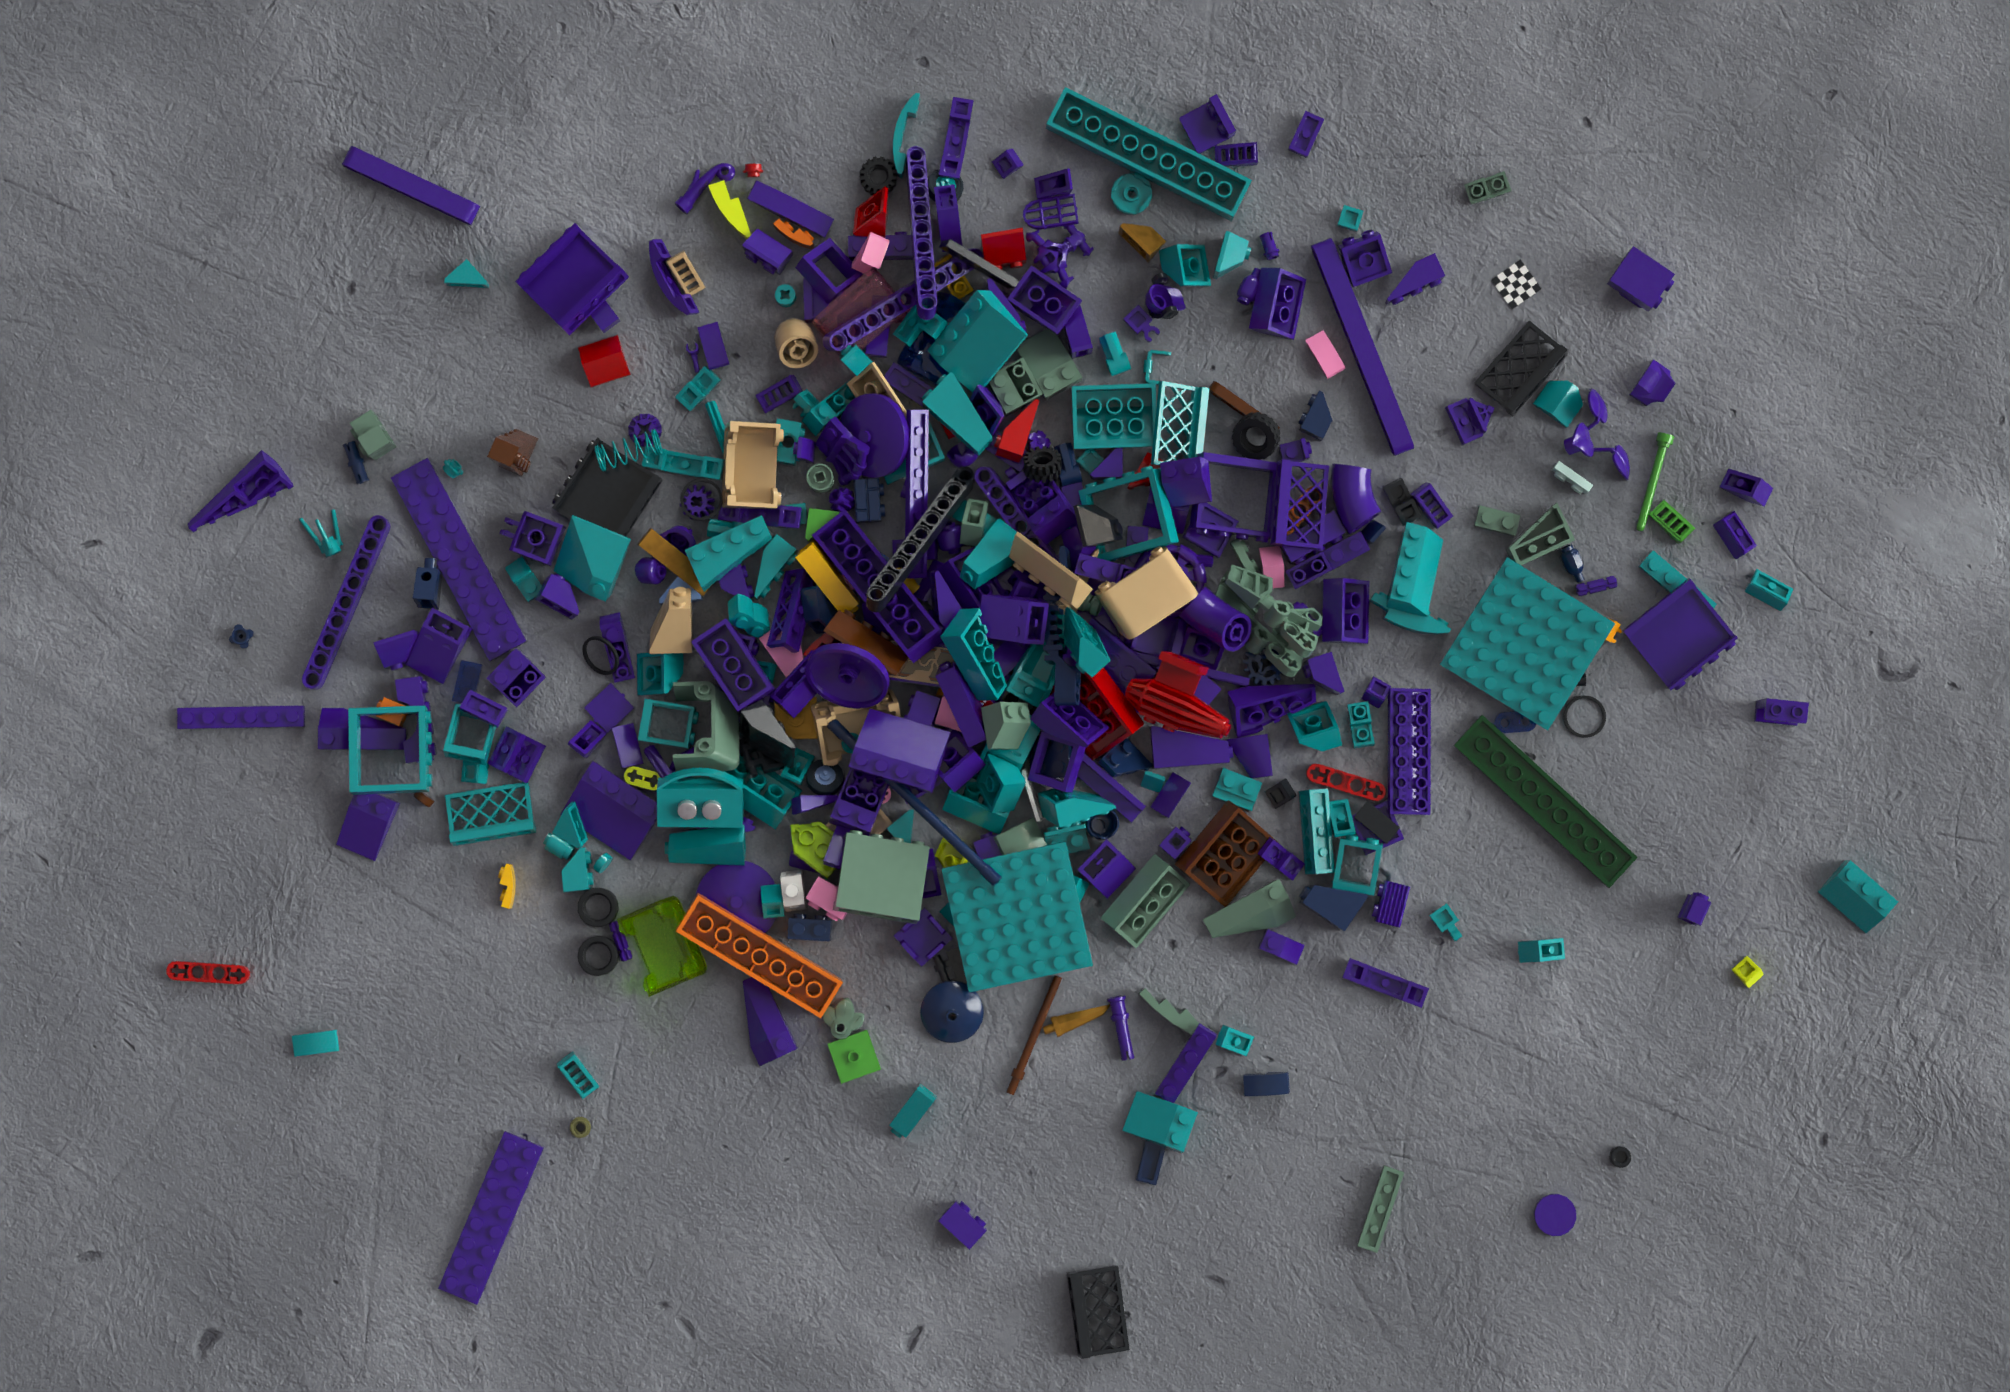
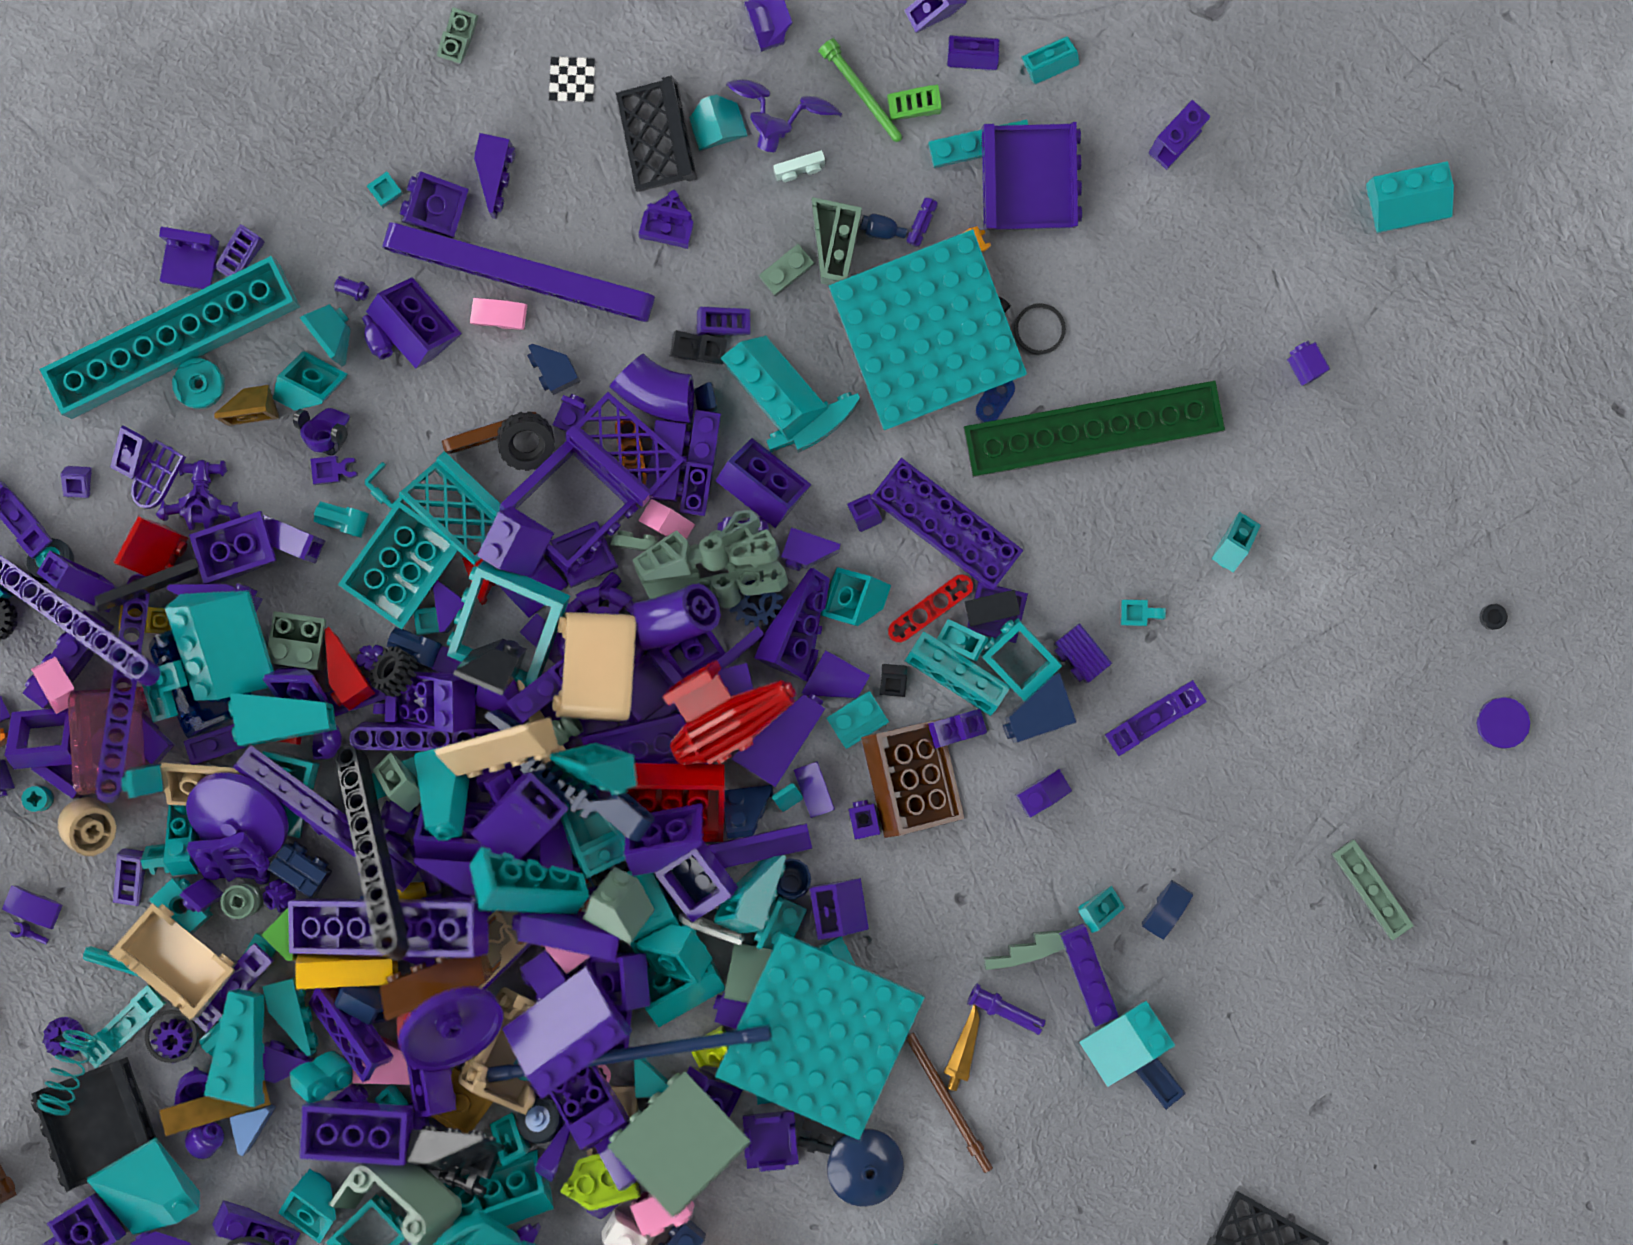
camera: 45 degrees left, 0 degrees up
tan slope [649,587,693,654] -> none
teal slope [675,366,721,411] -> none
red slope [853,186,888,238] -> none
sand green slope [1016,329,1082,401] -> none
sand green slope [1101,854,1190,948] -> none
sand green wedge [1202,879,1296,938] -> none
dark purple plate [1288,111,1324,158] -> none
teal slope [1347,701,1375,749] -> none
neon yellow slope [1732,956,1764,988] -> none

